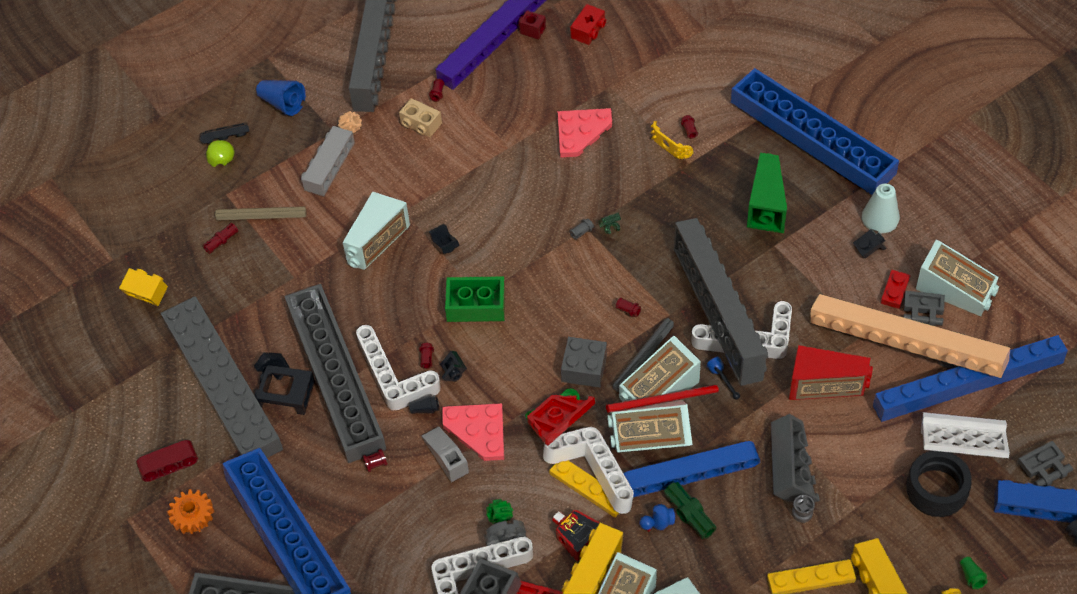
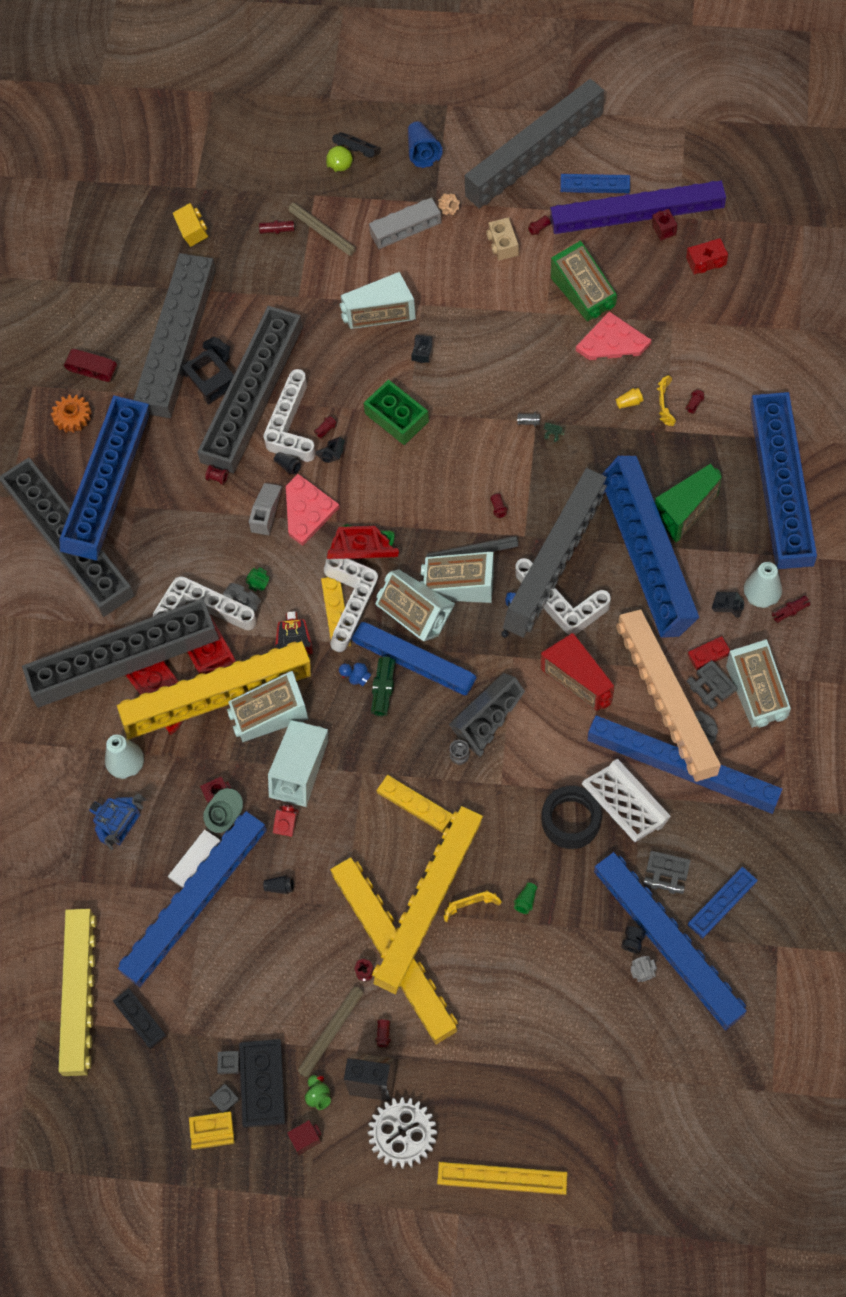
camera: 45 degrees right, 10 degrees up
dark grey brick [561,337,607,388] -> none
red piece [606,385,719,413] -> none
none -> slope [551,241,617,322]
none -> blue plate [560,174,630,193]
none -> blue brick [602,456,699,638]
none -> yellow cone [615,388,644,409]
none -> dark red pin [772,595,811,623]

